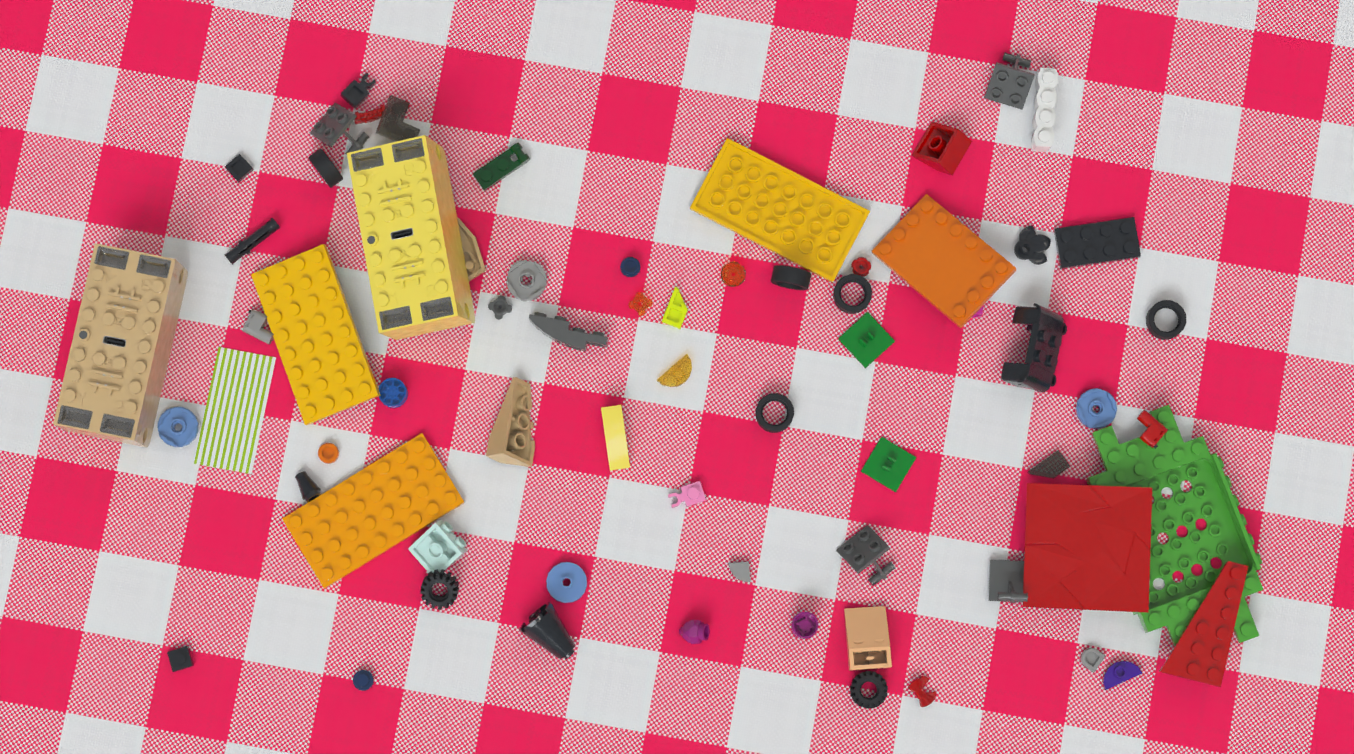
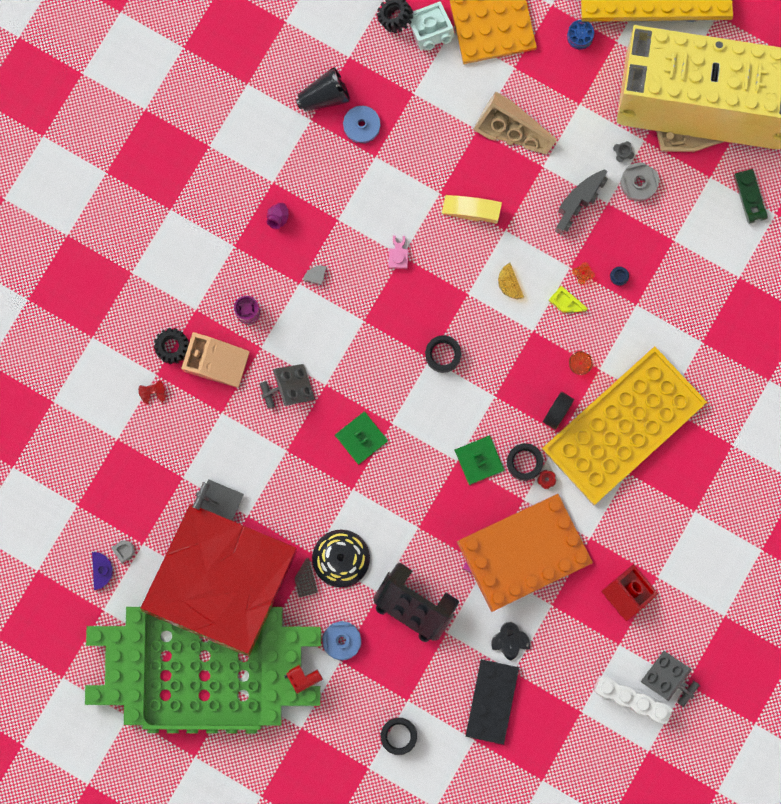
camera: 115 degrees right, 0 degrees up
red wing [1159,561,1248,687] -> none
none -> black dish [312,529,370,588]

